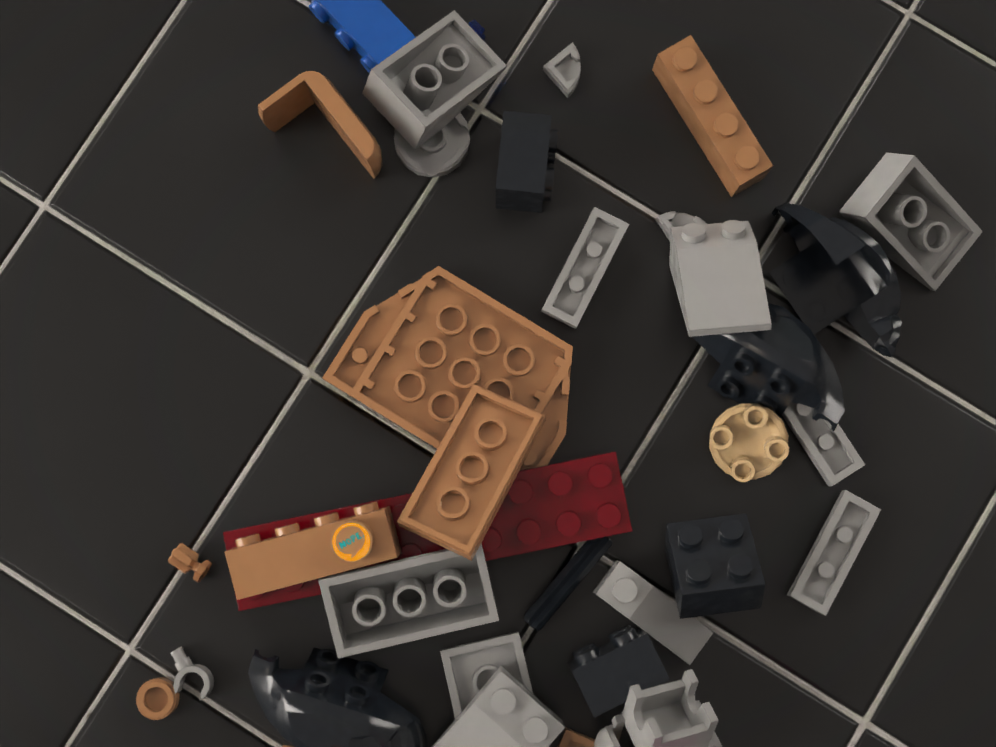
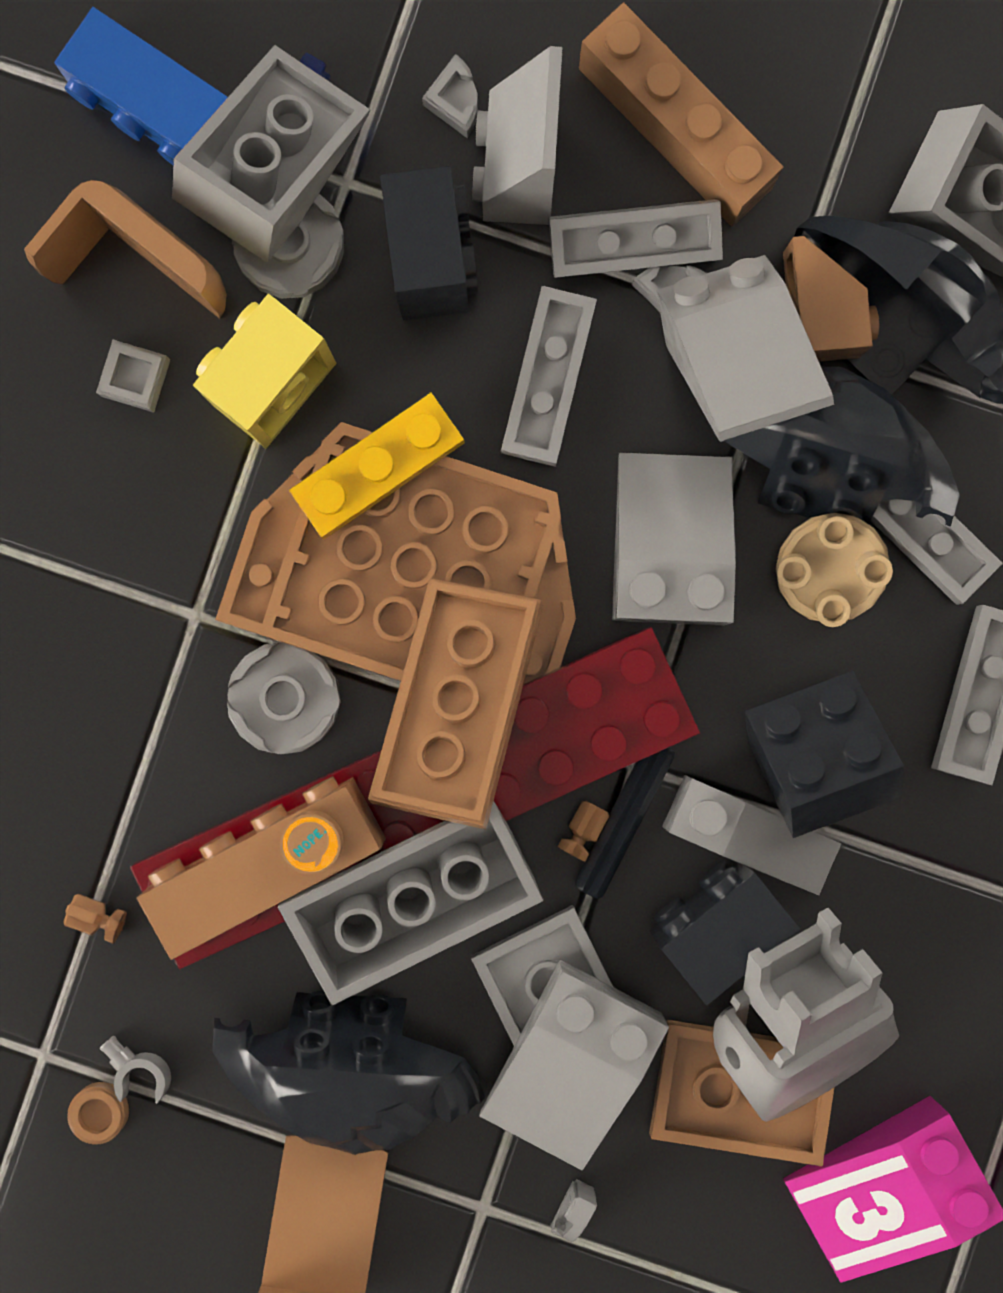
camera: 10 degrees left, 5 degrees up
none -> light grey tile [96,340,170,412]
none -> light yellow brick [193,293,337,449]
none -> light grey tile [227,642,341,754]
none -> yellow plate [289,392,465,540]
none -> light grey slope [472,46,562,225]
none -> light grey plate [548,199,723,278]
none -> medium nougat piece [557,801,609,862]
none -> light grey slope [612,453,736,626]
none -> medium nougat slope [783,236,879,362]

